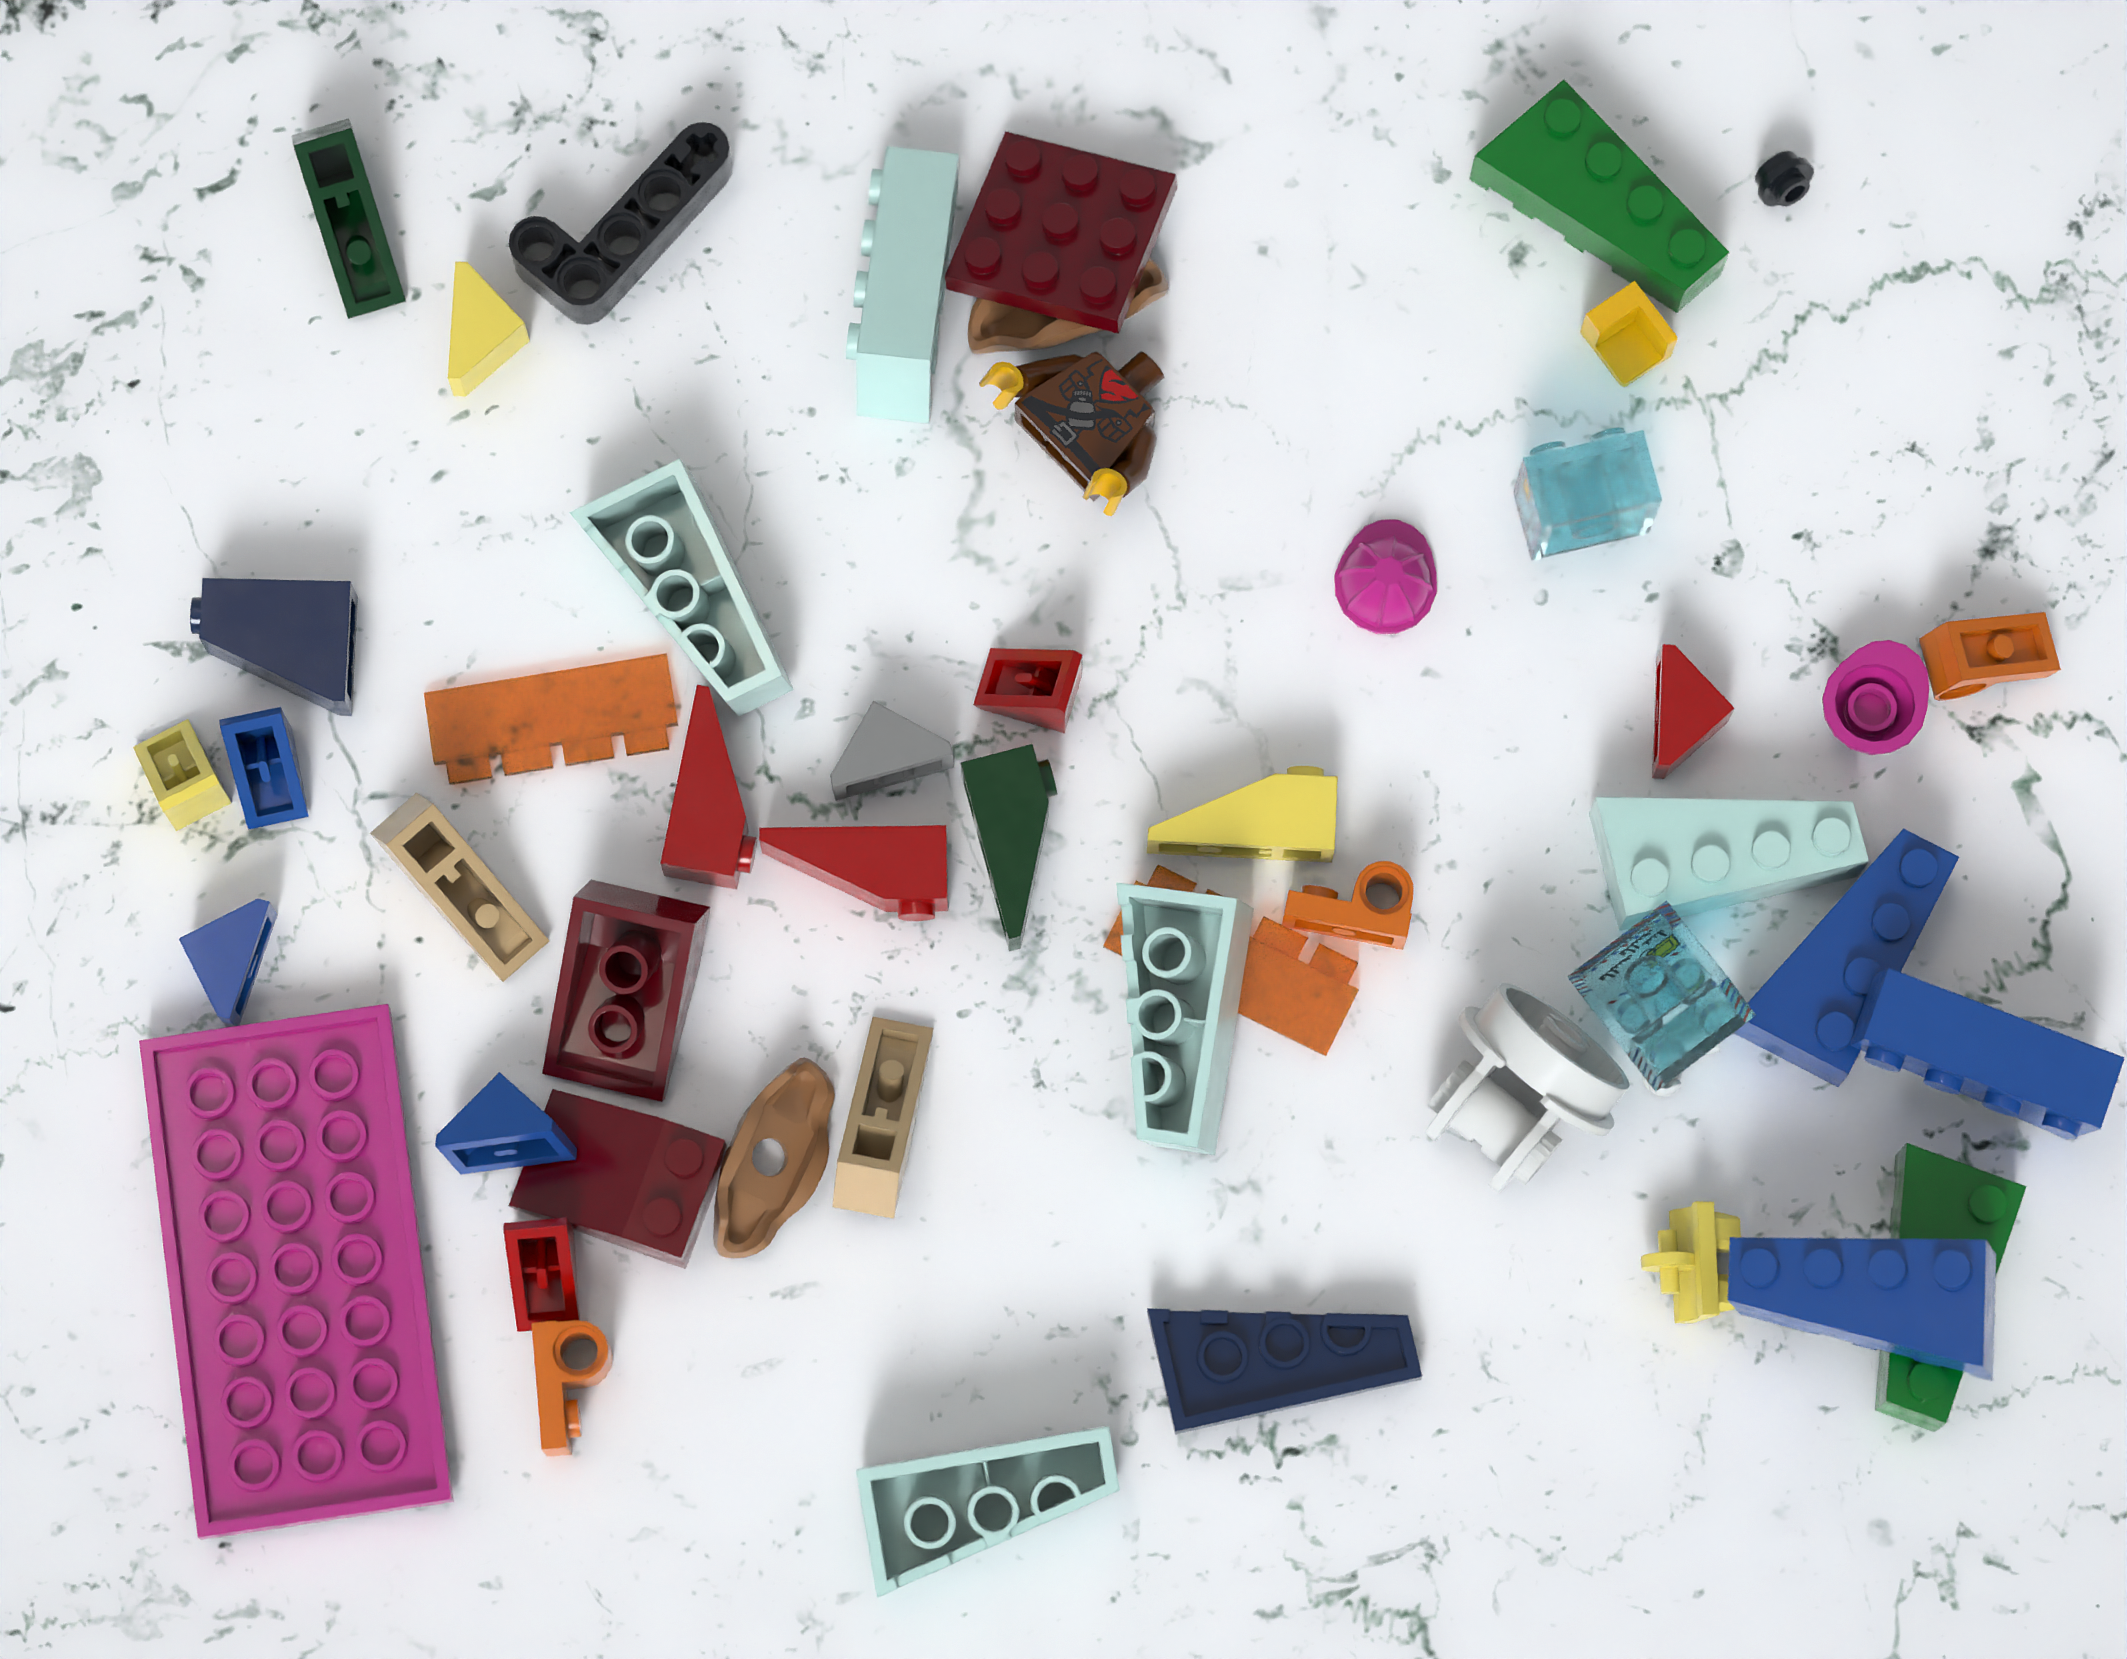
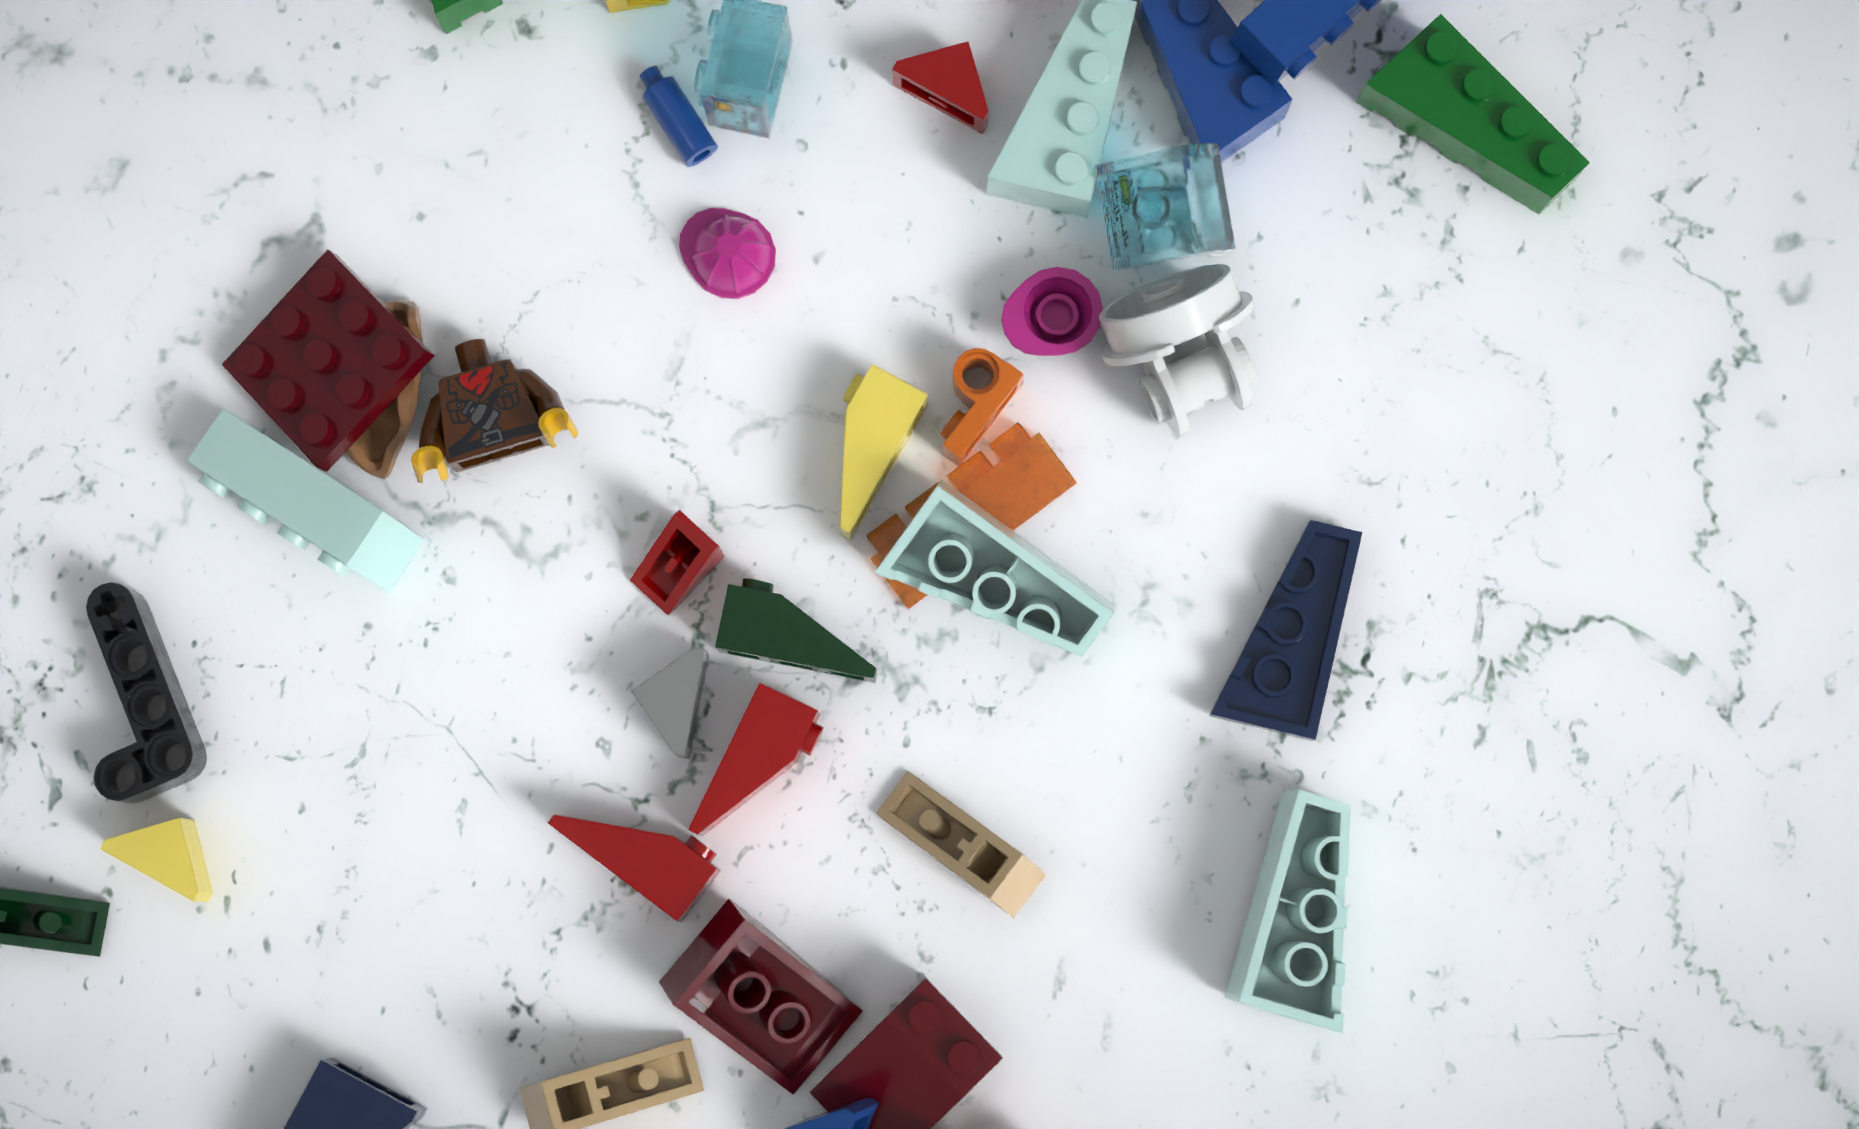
camera: 60 degrees left, 5 degrees up
clear orange windscreen [424,653,678,785] -> none
light aqua wedge [569,458,794,716] -> none
medium nougat piece [713,1057,835,1258] -> none
light yellow hips [1641,1201,1741,1324] -> none
blue wedge [1728,1237,1996,1381] -> none
none -> blue cylinder [639,65,718,167]
none -> dark pink piece [1001,267,1103,356]

